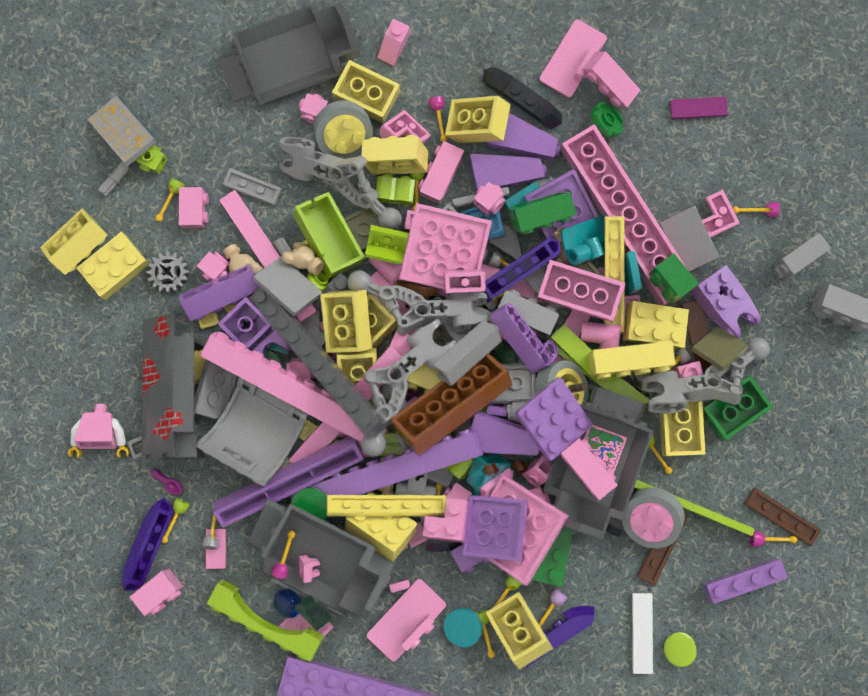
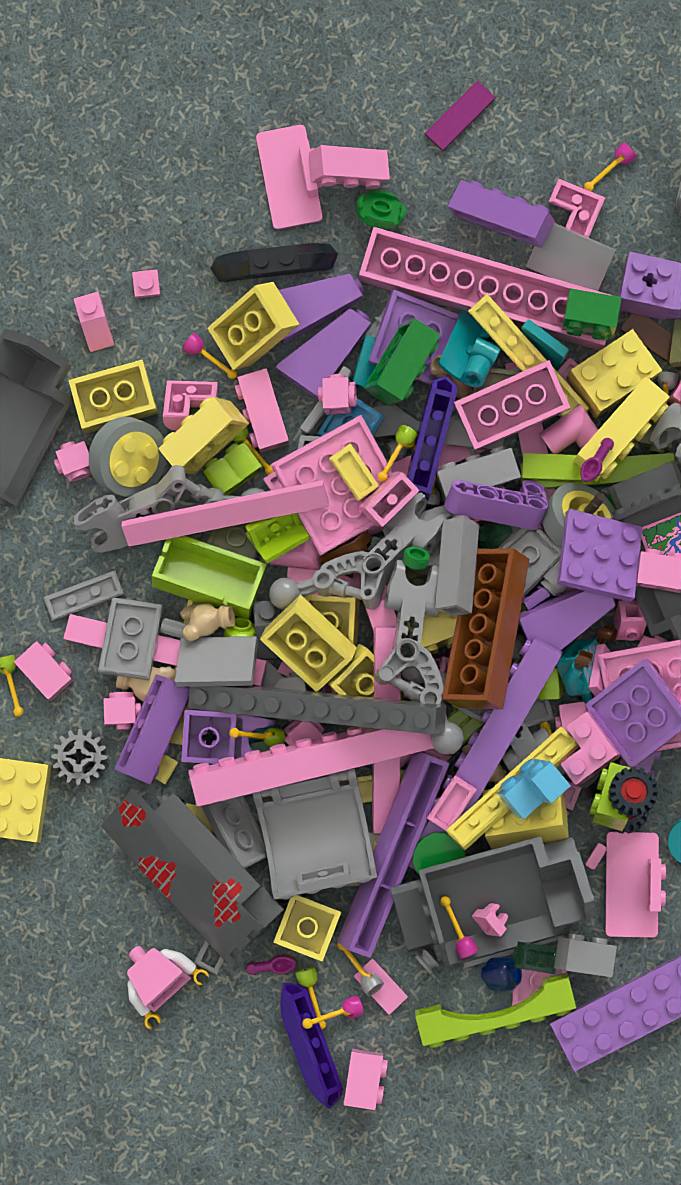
camera: 30 degrees left, 0 degrees up
none -> light grey tile [98,597,164,681]
none -> bright pink tile [121,480,329,547]
none -> bright pink plate [132,269,161,298]
none -> hinge [229,727,285,747]
none -> light yellow brick [273,895,342,961]
none -> hinge [302,995,363,1029]
none -> light yellow tile [328,444,380,501]
none -> hinge [378,425,418,482]
none -> green tile [402,546,430,570]
none -> light grey bush [415,948,440,974]
none -> bright pink tile [427,775,477,831]
none -> medium lavender brick [448,180,555,248]
none -> medium azure brick [497,759,571,819]
none -> light grey brick [554,933,617,977]
none -> magenta piece [580,438,614,483]
none -> brick [589,762,659,834]

